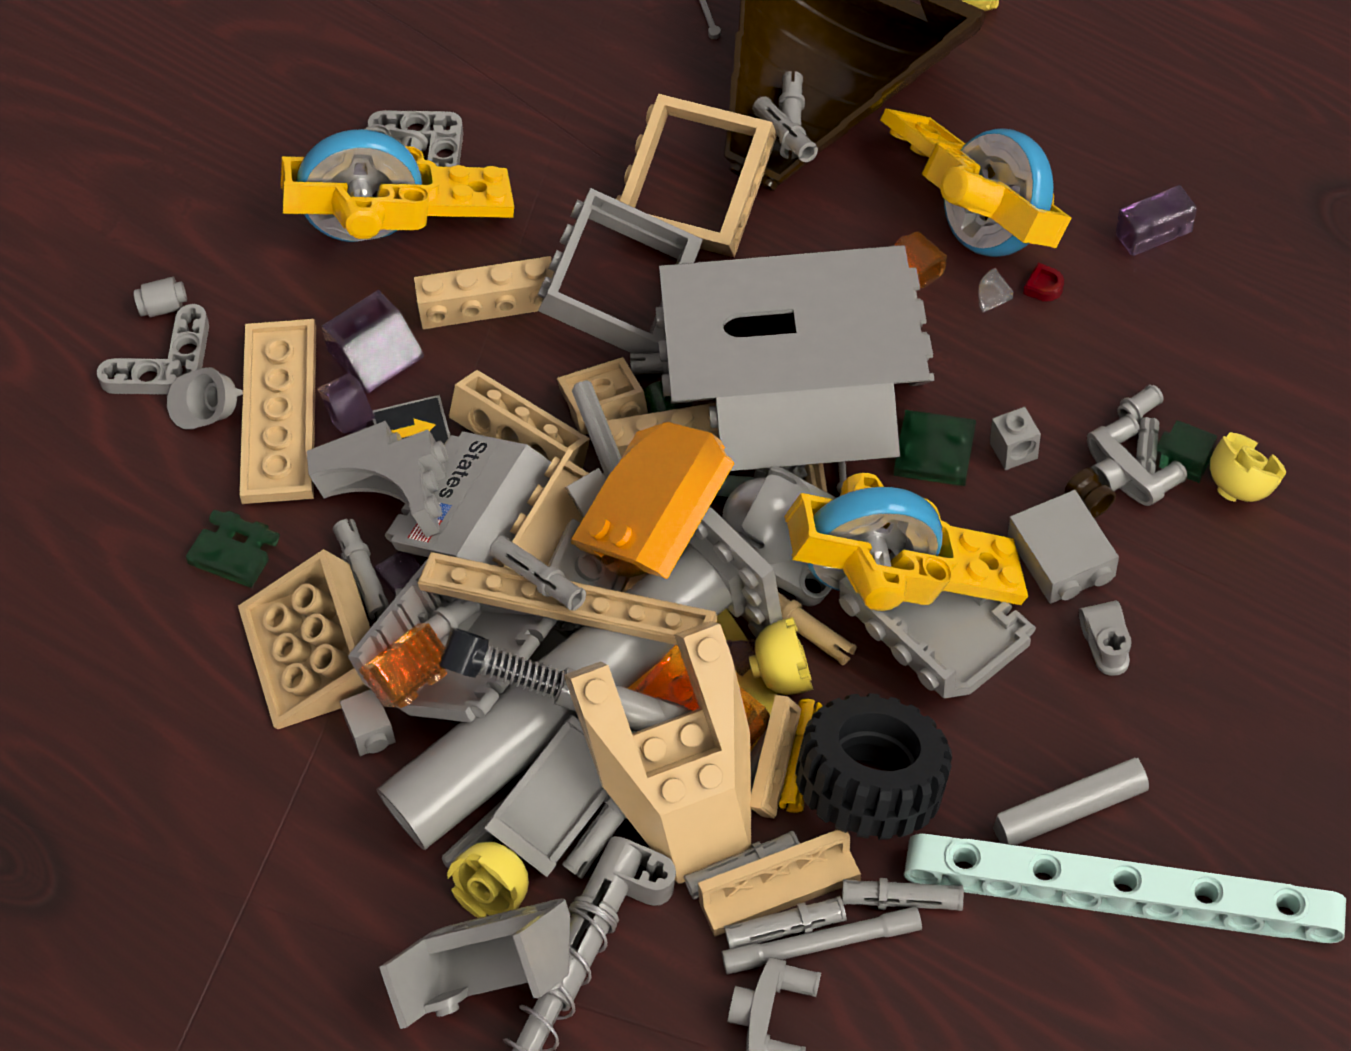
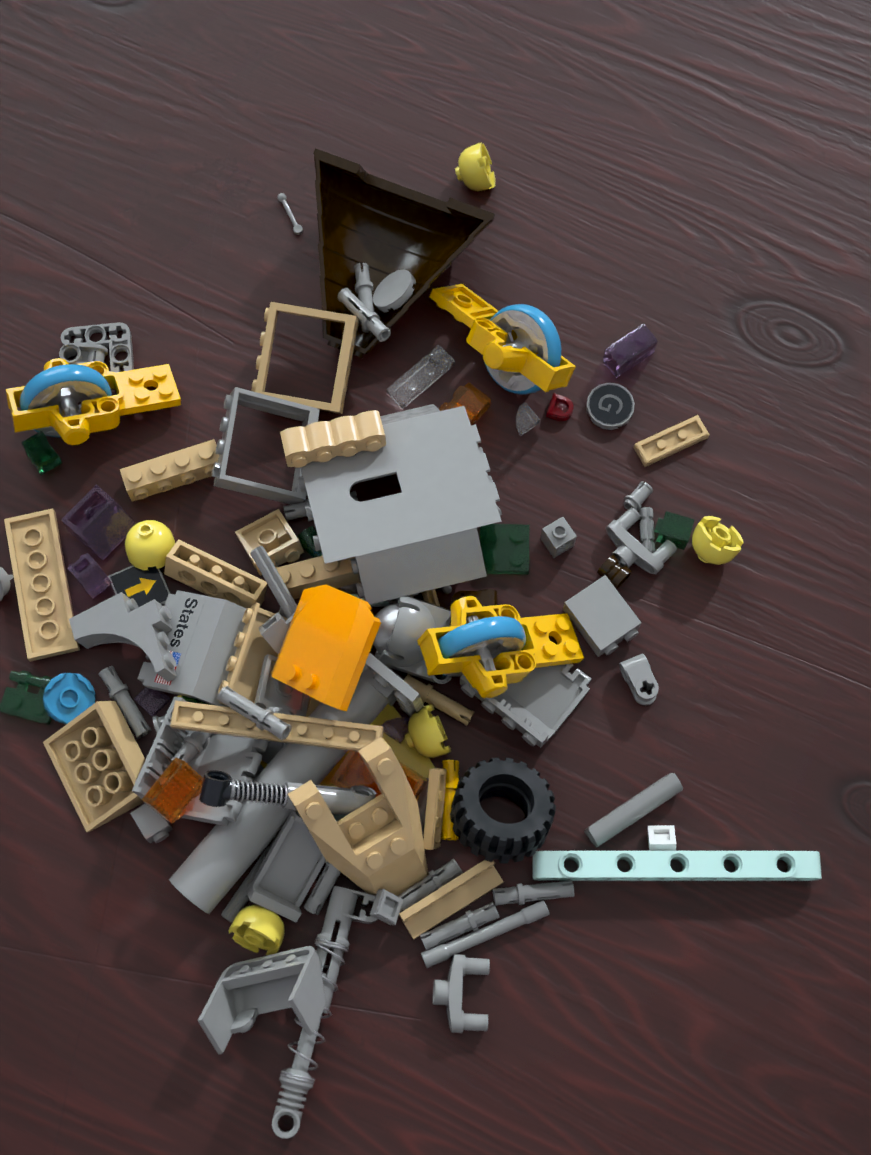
camera: 15 degrees left, 15 degrees up
none -> clear green bracket [21,431,62,475]
none -> dark azure tile [42,673,95,724]
none -> light yellow cylinder [125,520,175,570]
none -> tan brick [280,410,386,468]
none -> light grey tile [370,889,404,925]
none -> light grey tile [373,269,416,312]
none -> clear hinge [386,345,455,409]
none -> black tile [586,383,635,430]
none -> tan tile [634,415,710,467]
none -> white plate [647,825,676,851]

